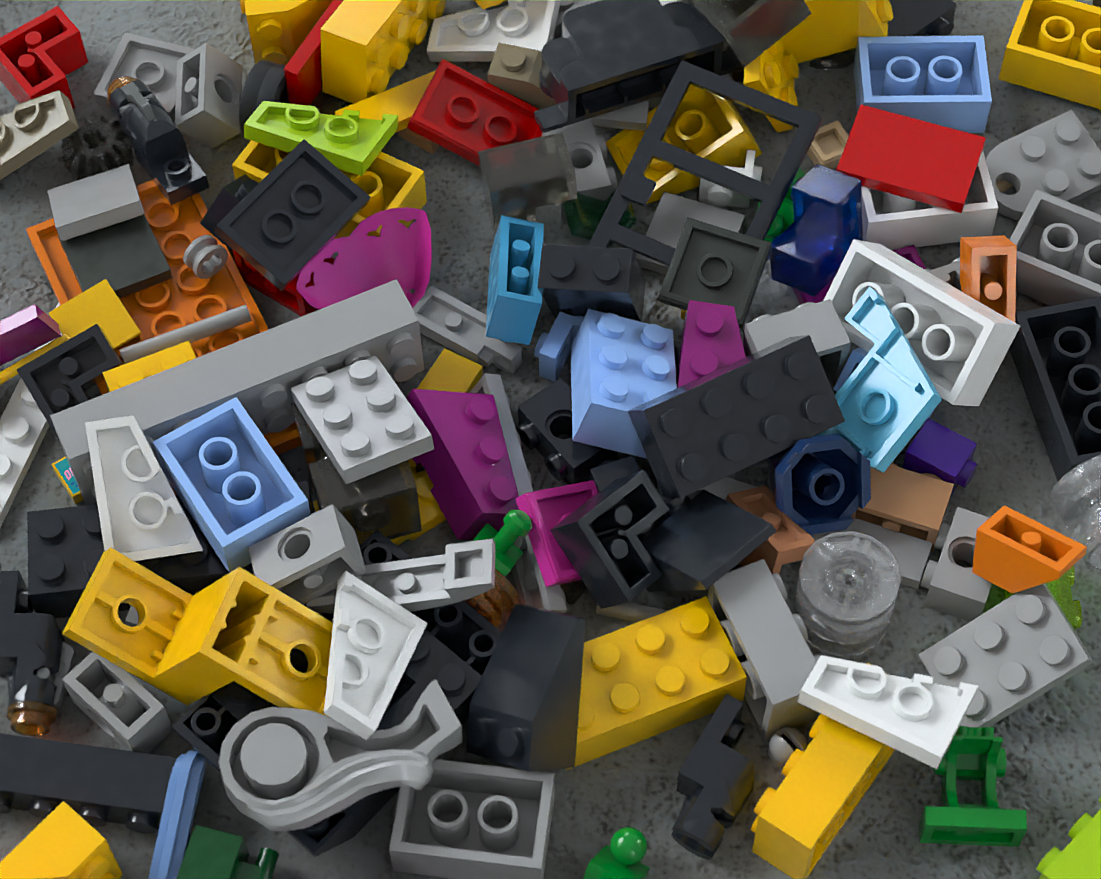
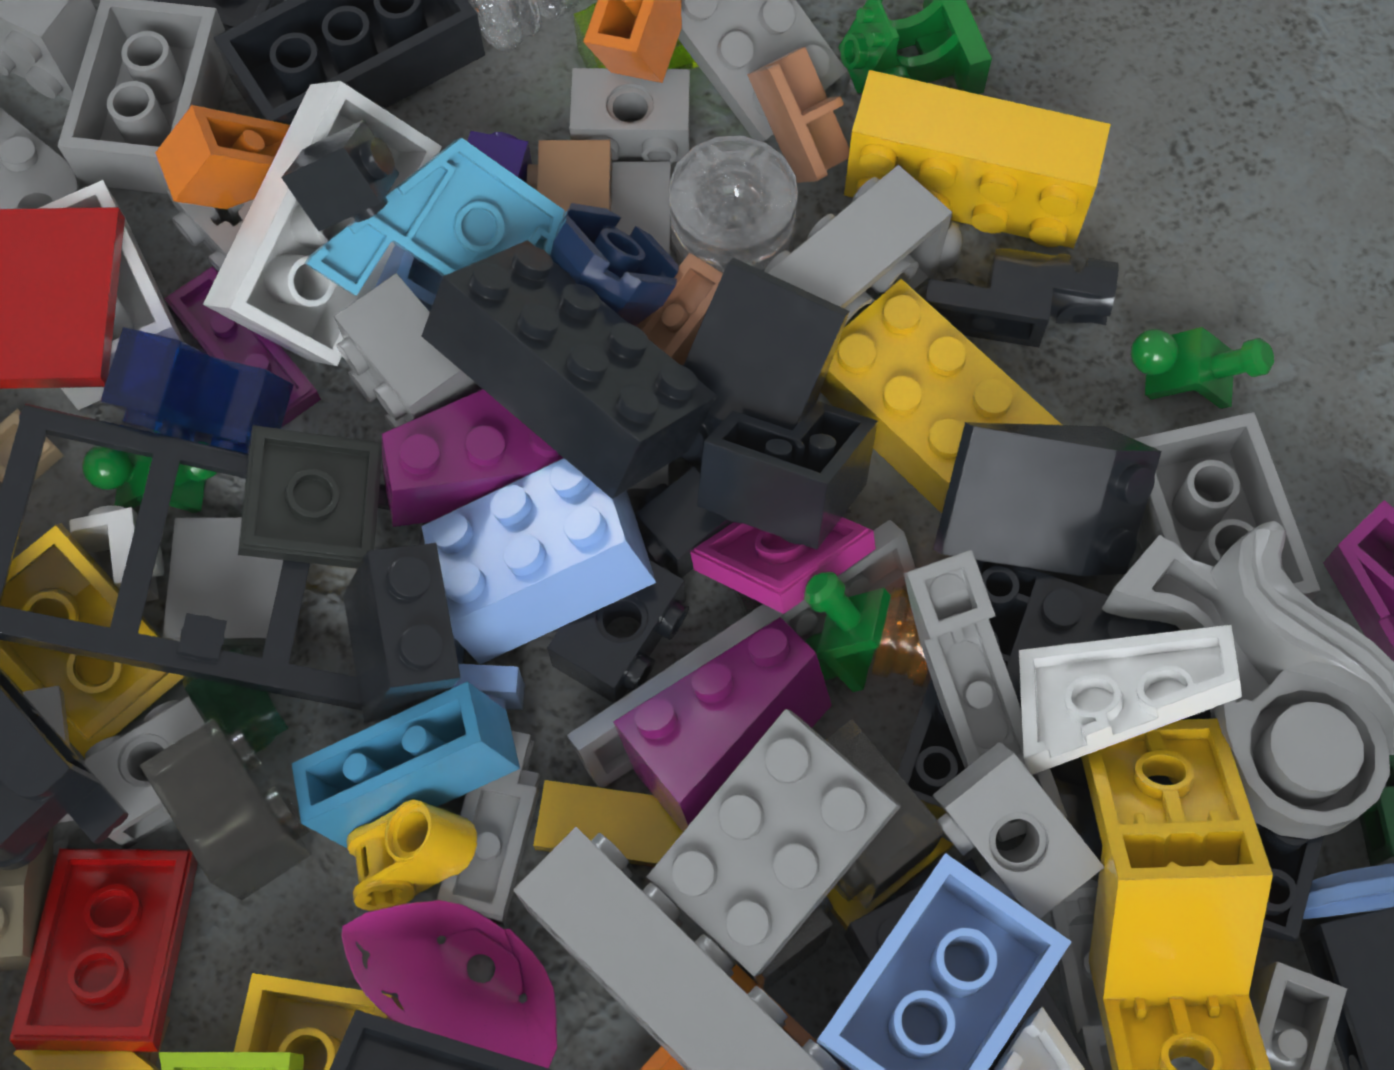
camera: 110 degrees left, 10 degrees up
white wing [797,655,978,769] -> none
none -> black brick [281,119,399,232]
none -> yellow piece [346,800,477,911]
none -> nougat panel [747,47,850,183]

